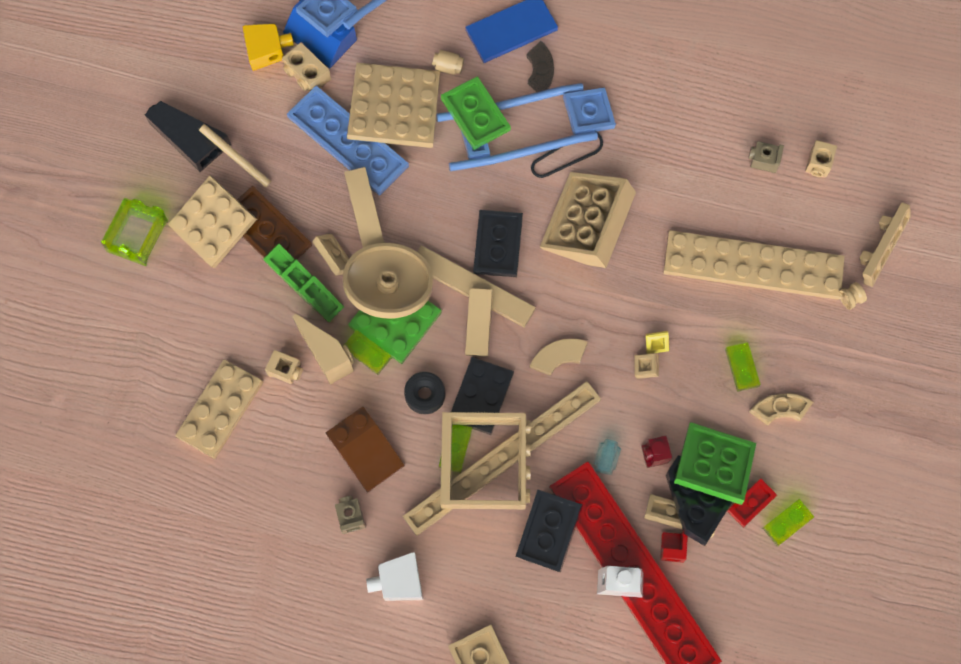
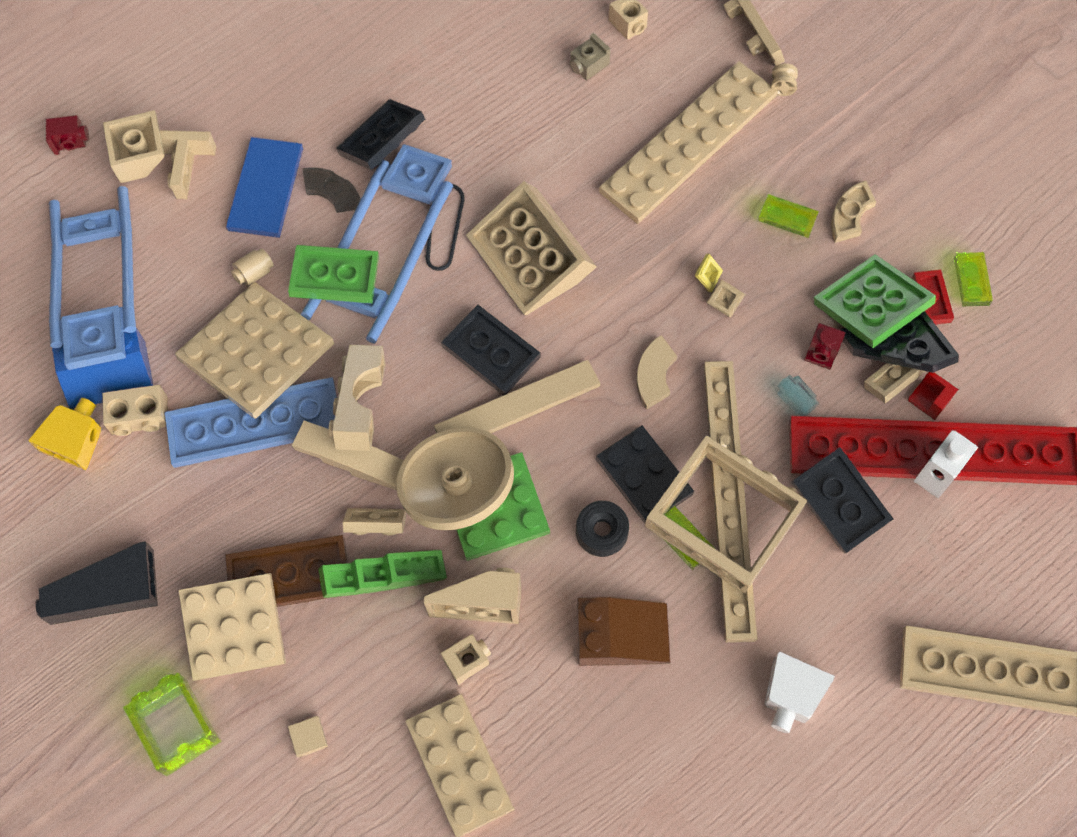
camera: 55 degrees left, 5 degrees down
tan bar [199,124,271,187] -> none
dark tan brick [335,496,366,534] -> none
clear neon green plate [342,330,392,375] -> none
tan tile [465,288,493,357] -> none
none -> tan tile [288,716,328,758]
none -> tan arch [329,345,385,451]
none -> black plate [336,99,426,170]

